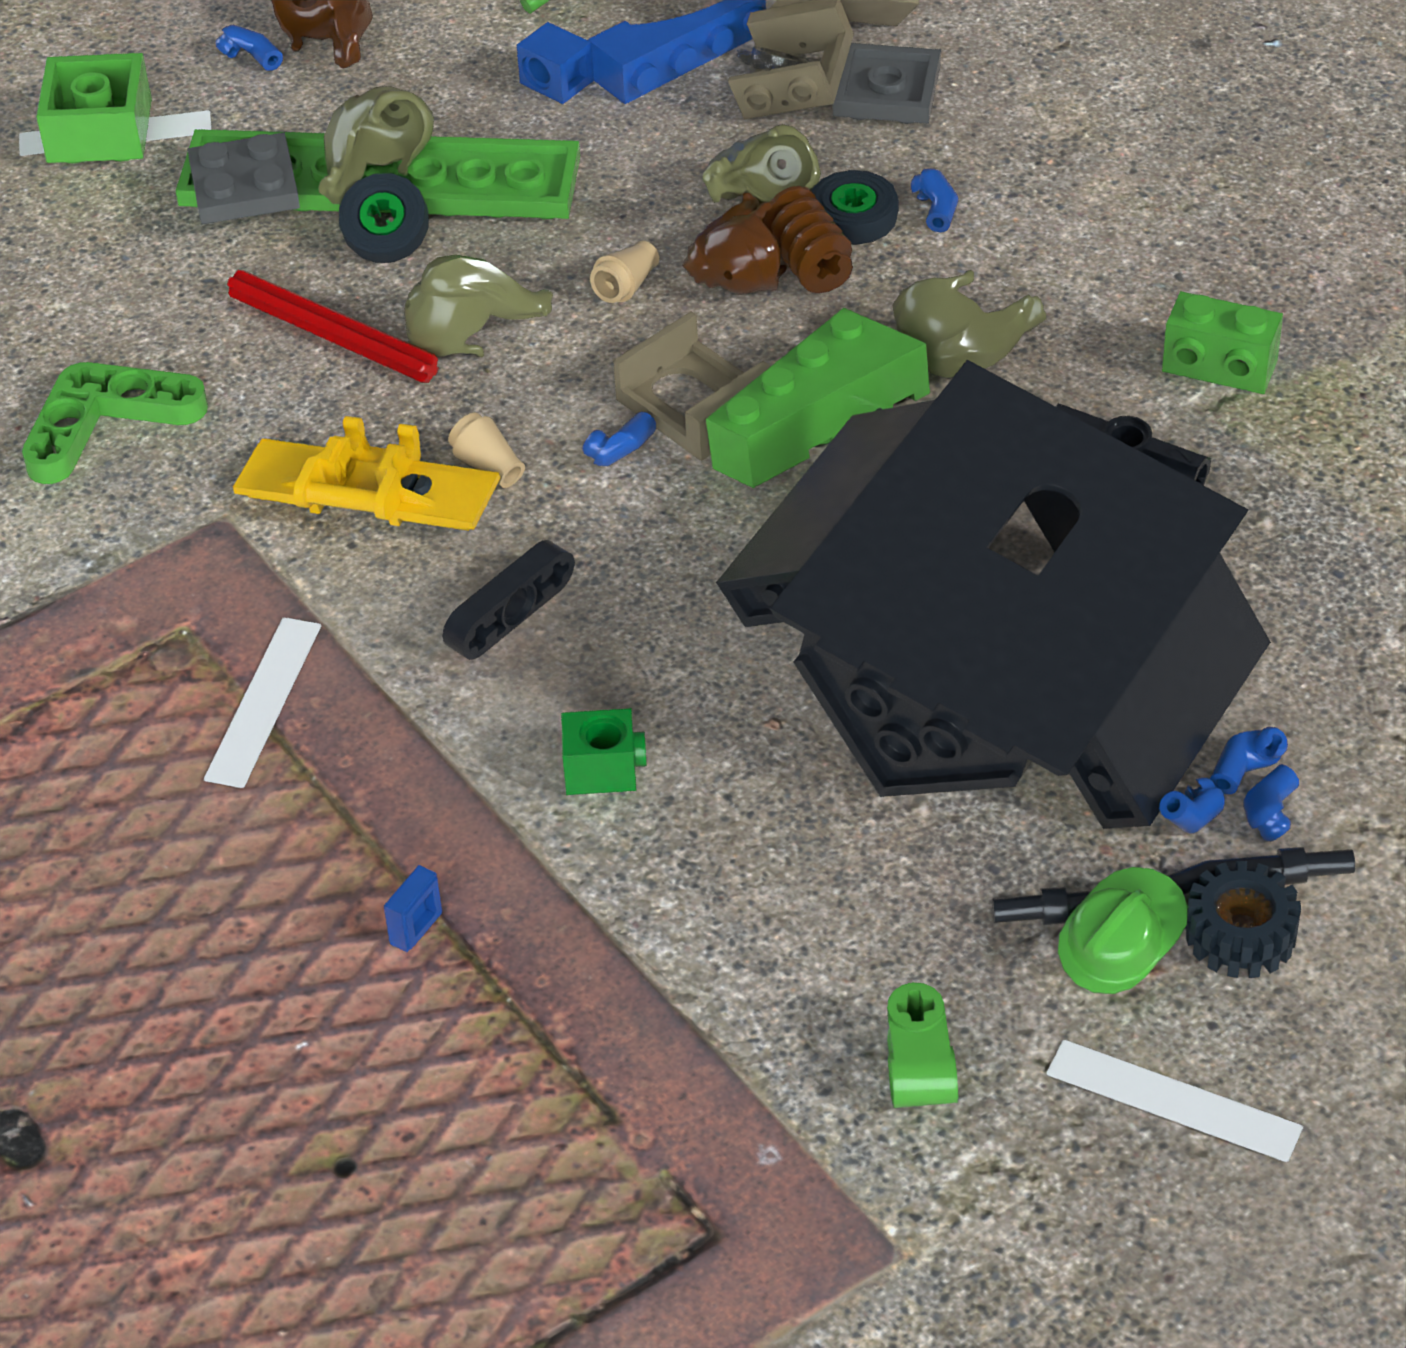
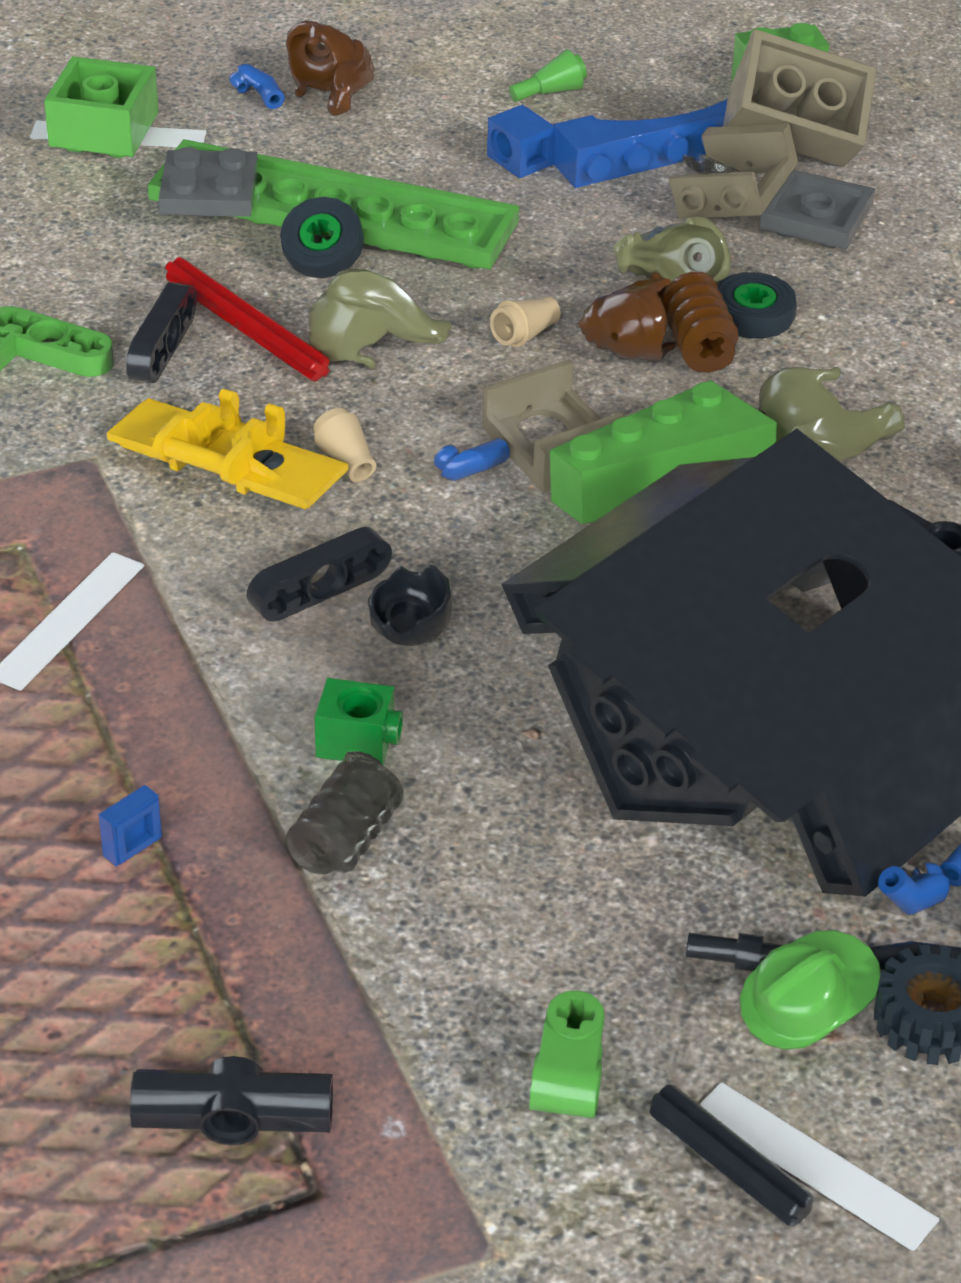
camera: 10 degrees right, 5 degrees down
olive piece [318,86,434,204] -> none
blue arm [911,168,959,233] -> none
none -> black beam [126,282,197,383]
none -> black piece [130,1056,333,1146]
none -> clear smoke piece [286,751,404,875]
none -> black hair [368,564,452,646]
none -> black axle [650,1084,814,1227]

